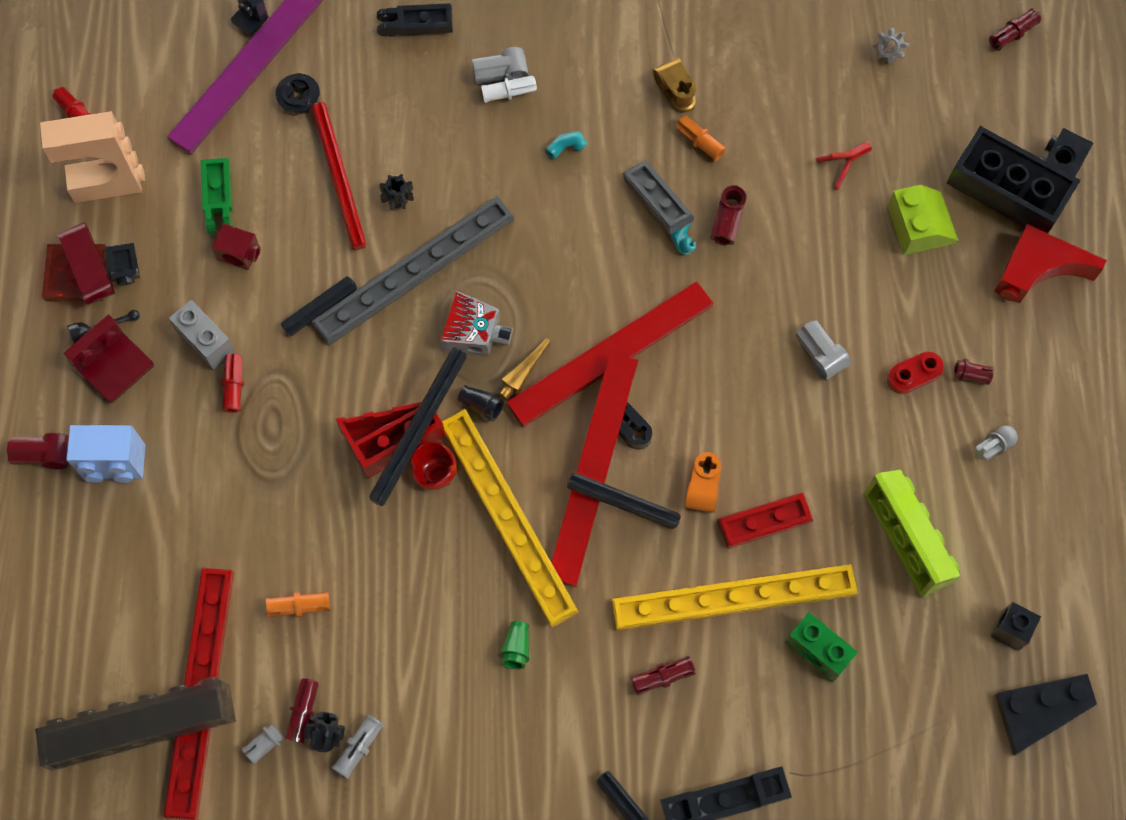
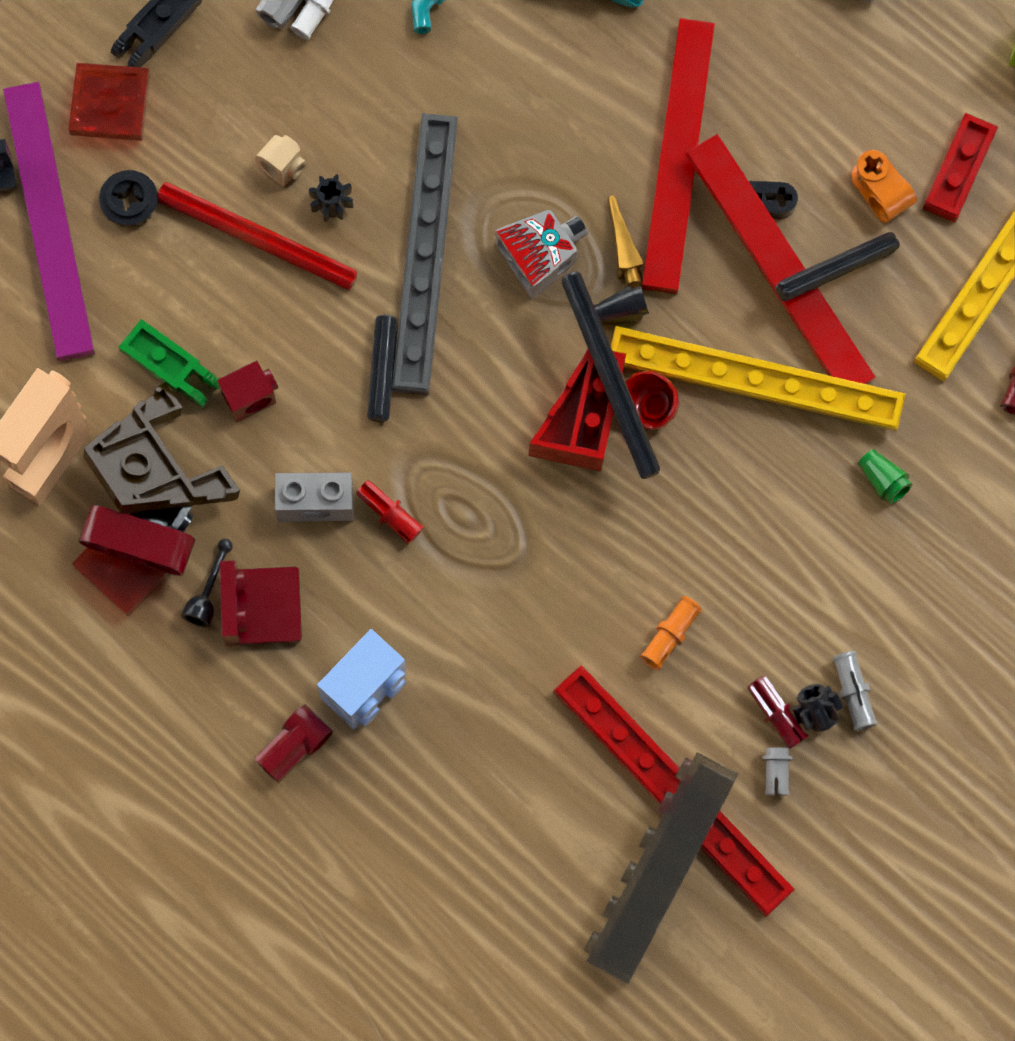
camera: 50 degrees left, 5 degrees up
none -> clear red plate [68,63,150,141]
none -> wing [83,383,240,514]
none -> tan plate [255,135,307,187]

